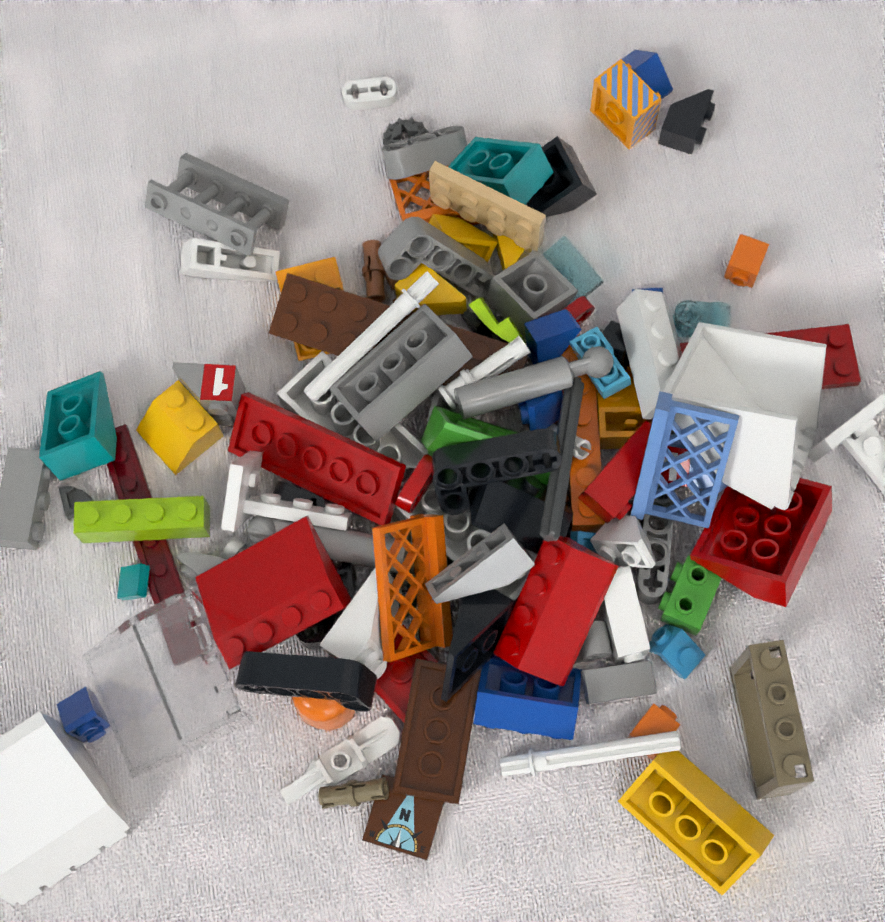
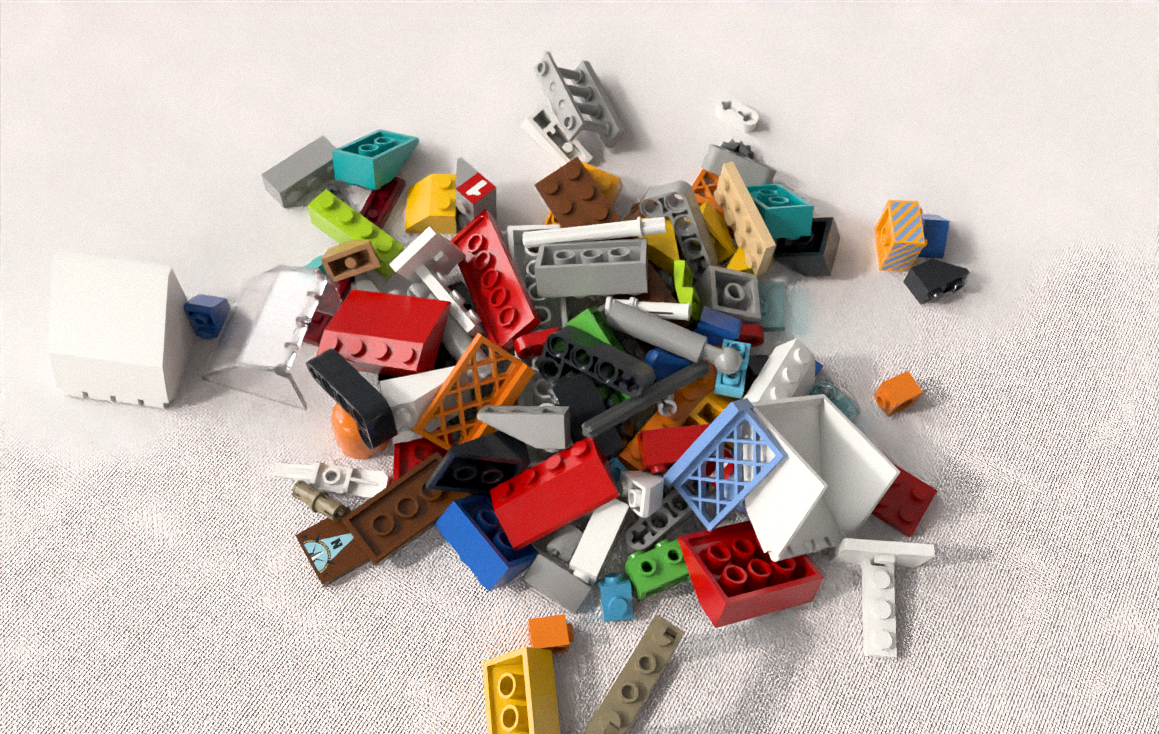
camera: 30 degrees right, 10 degrees down
white axle [499,731,682,776] -> none
none -> medium nougat slope [320,240,382,283]

